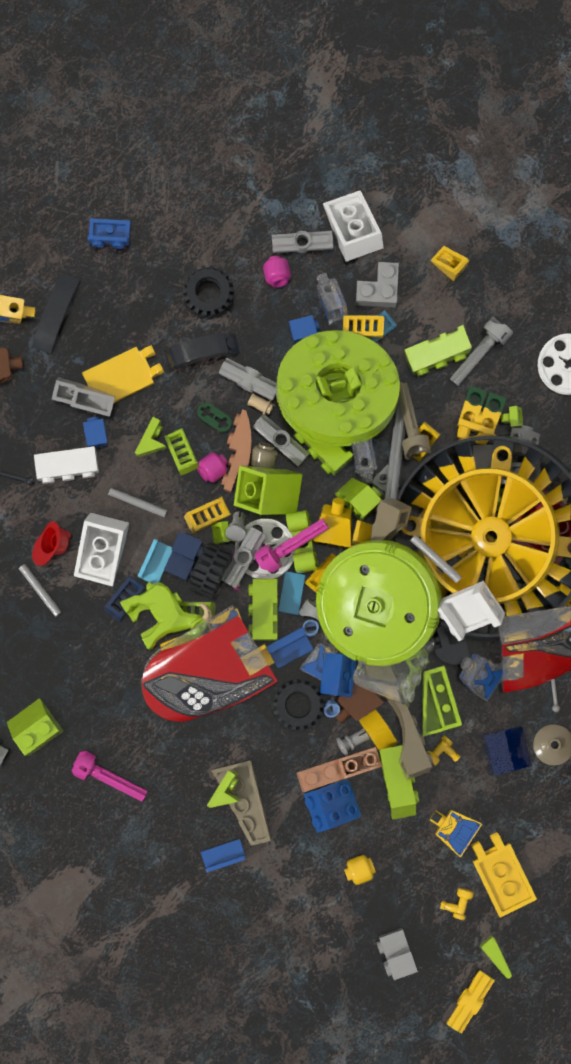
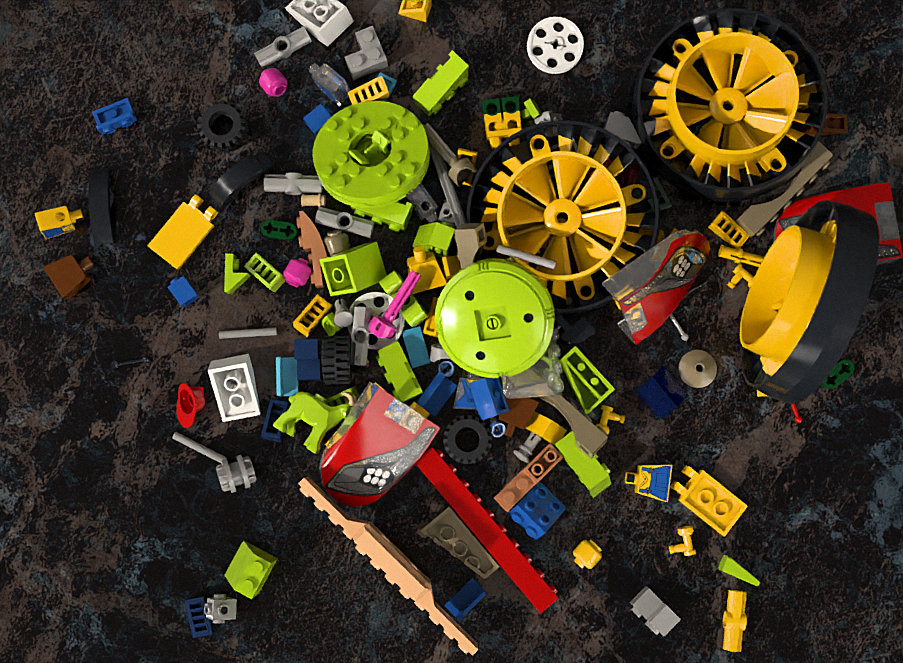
camera: 30 degrees left, 0 degrees up
white brick [34,446,99,484] -> none
light grey slope [52,377,115,416] -> none
dark pink piece [72,751,147,802] -> none
lime slope [207,769,241,808] -> none
white panel [438,581,505,641] -> none
light grey piece [450,316,513,386] -> none
clear torso [459,653,507,701] -> none
none -> light grey piece [216,455,256,493]
none -> light nougat piece [298,477,478,655]
none -> red brick [416,447,558,614]

